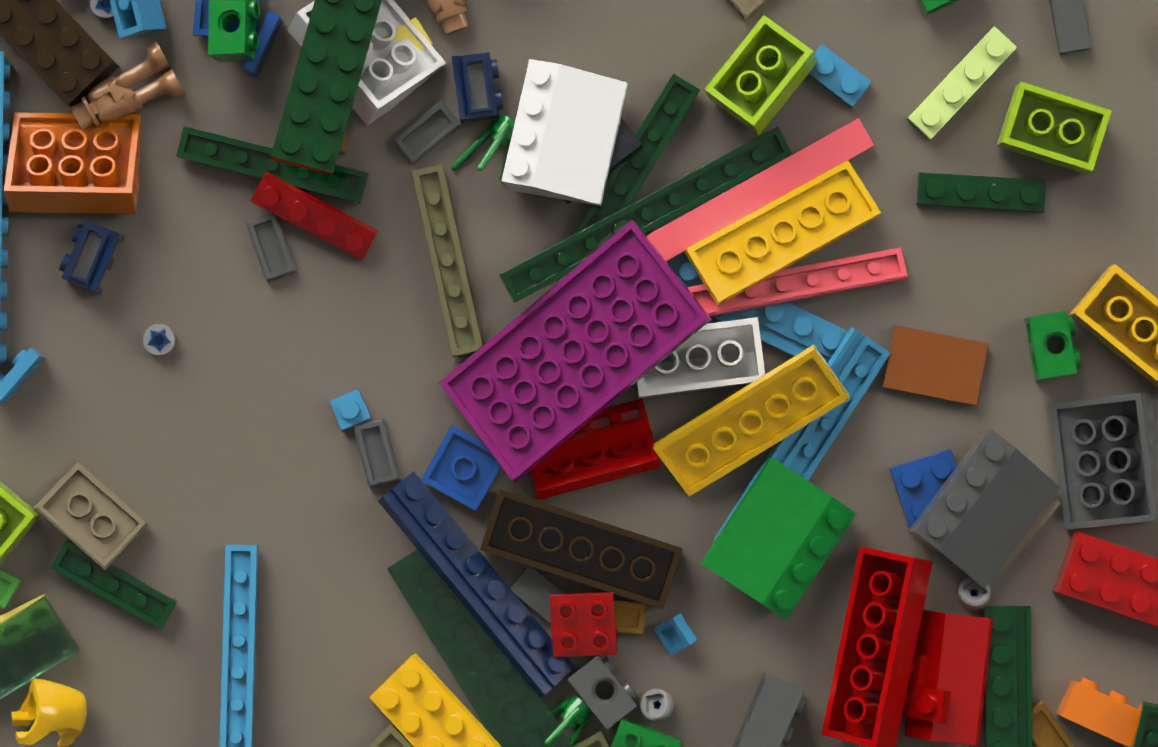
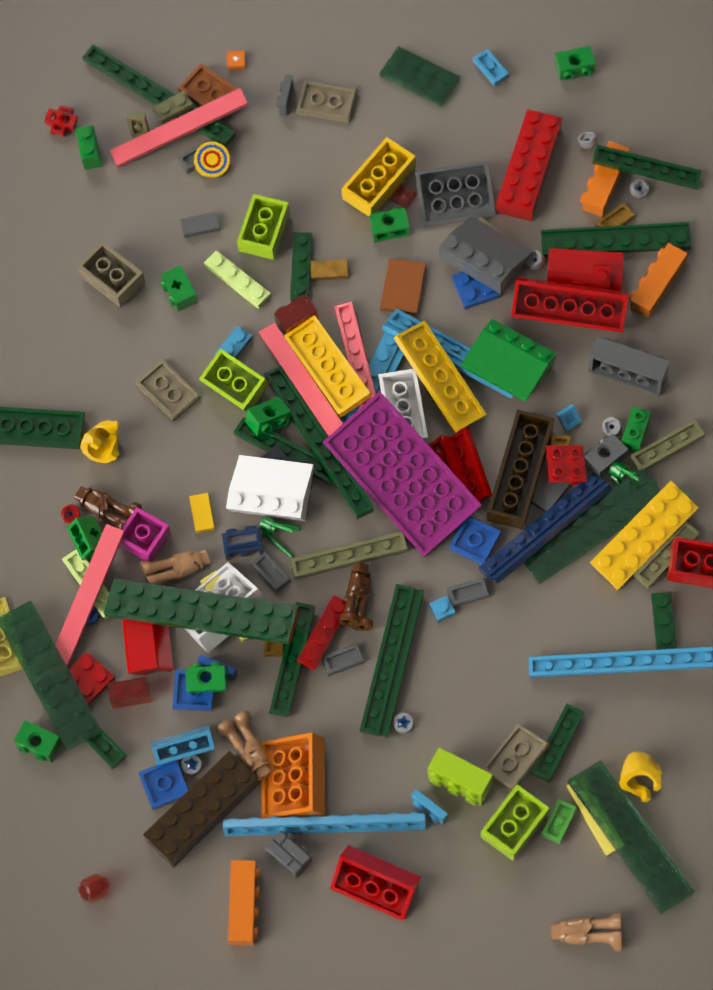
camera: 90 degrees left, 20 degrees down
dark blue window [59,220,125,294] -> none
none -> yellow tile [189,493,215,533]
none -> green brick [245,397,291,436]
none -> clear red brick [274,295,318,335]
none -> pearl gold tile [310,259,348,281]
none -> reddish brown piece [339,561,374,631]
none -> dark green plate [360,584,424,738]
none -> clear red tile [391,184,416,209]
none -> lime brick [427,748,493,806]

